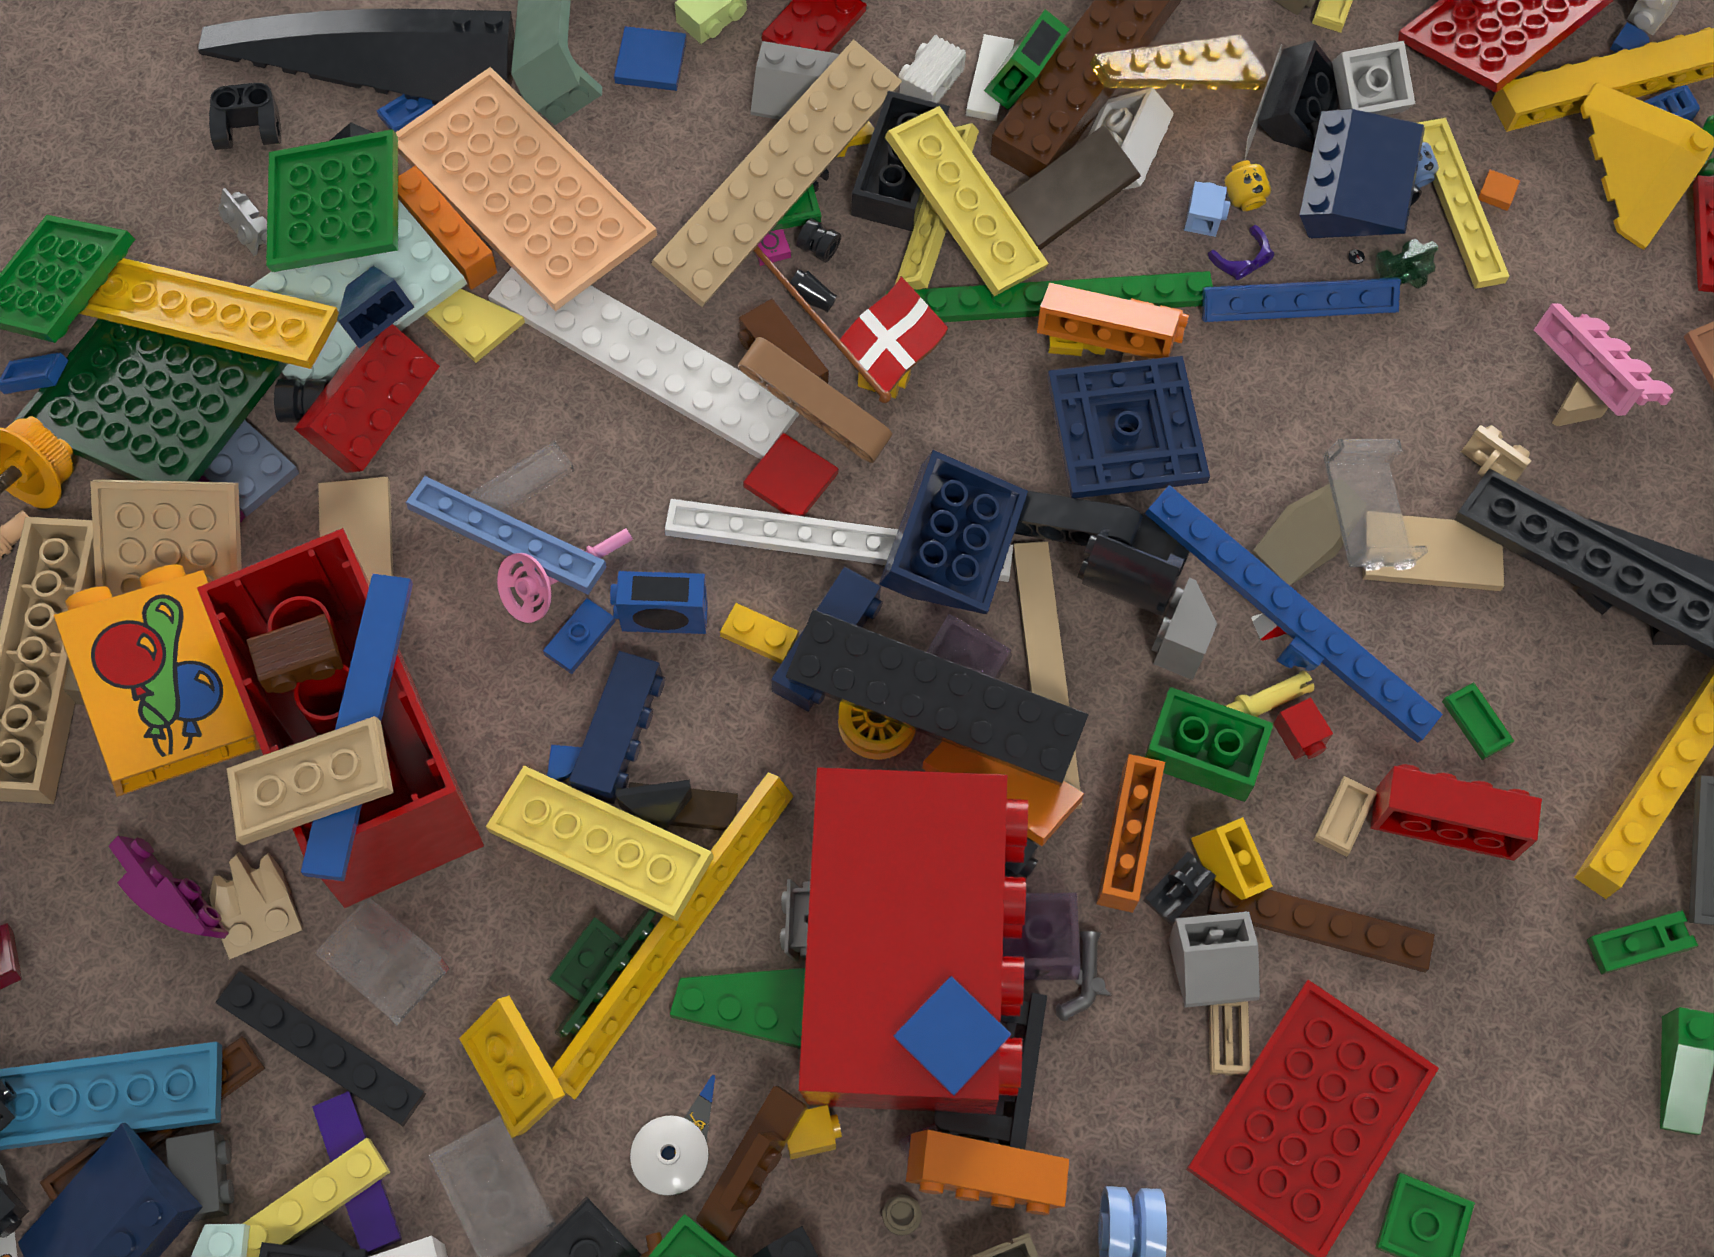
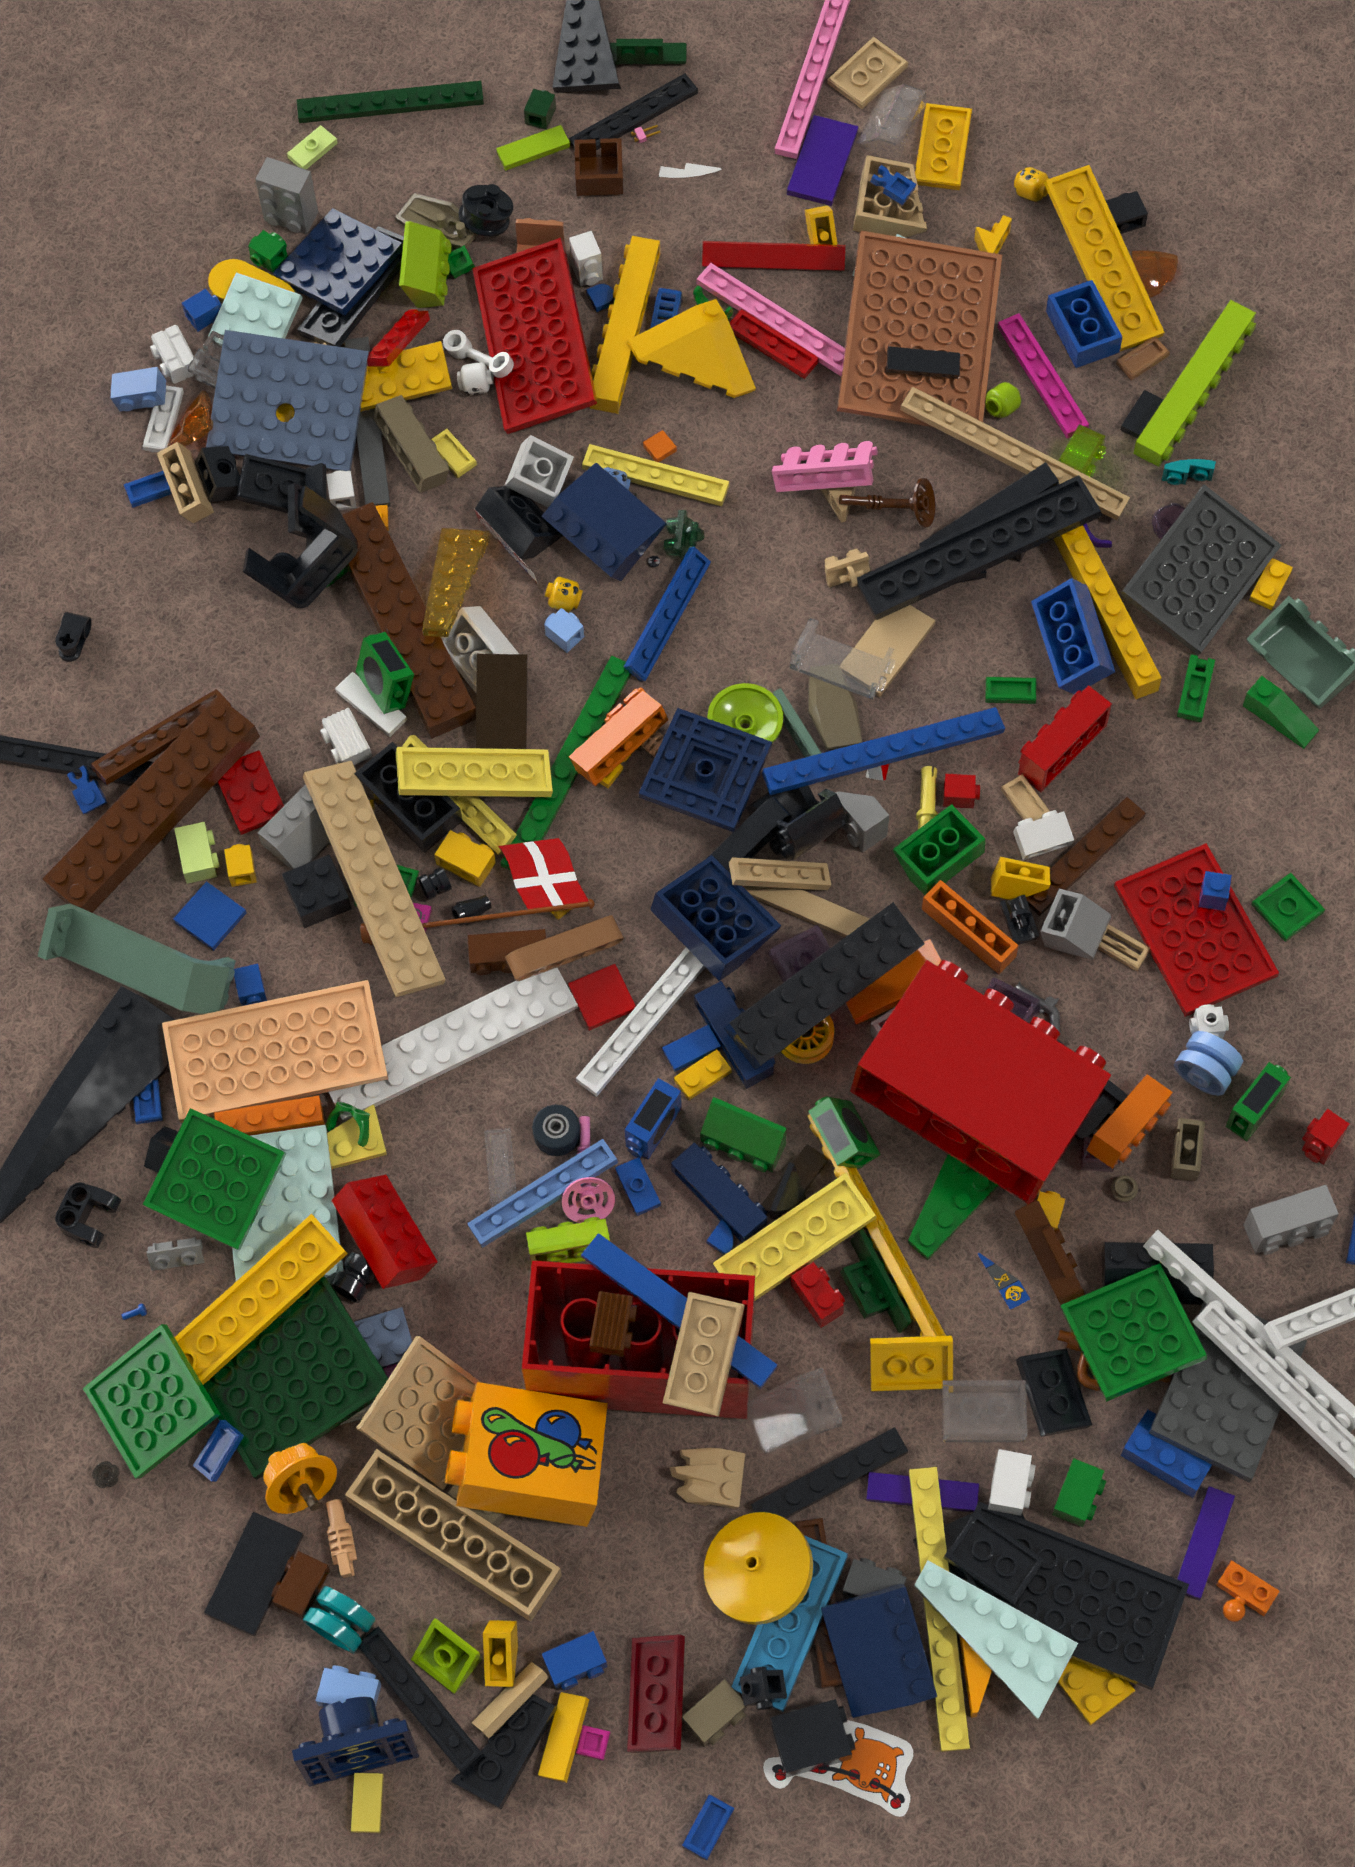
camera: 55 degrees left, 0 degrees up
magenta slope [108,835,229,939] -> none
tan tile [318,477,393,582] -> none
dark blue slope [337,266,414,349] -> none
white dish [630,1116,708,1196] -> none
light grey hinge [780,879,810,961] -> none
blue tile [894,976,1011,1096] -> none
dark purple cap [1208,225,1274,280] -> none
blue tile [1276,636,1324,671] -> none
none -> blue piece [121,1304,147,1320]
none -> yellow brick [224,844,257,887]
none -> blue brick [234,964,267,1006]
none -> black brick [282,854,352,929]
none -> green cap [326,1102,370,1147]
none -> yellow brick [434,830,496,887]
none -> lime slope [526,1217,610,1264]
none -> black wheel [532,1104,580,1156]
none -> blue tile [662,1024,721,1072]
none -> green slope [700,1097,787,1173]
none -> yellow dish [704,1512,813,1625]
none -> lime dish [707,683,783,743]
none -> tan plate [729,857,831,890]
none -> sand green tile [773,688,824,783]
none -> red brick [791,1262,845,1328]
none -> green brick [808,1096,881,1169]
none -> reddish brown dish [839,478,936,528]
none -> white brick [1013,810,1074,860]
none -> blue brick [1031,578,1115,694]
none -> white brick [1189,1004,1229,1039]
none -> blue brick [1199,871,1232,911]

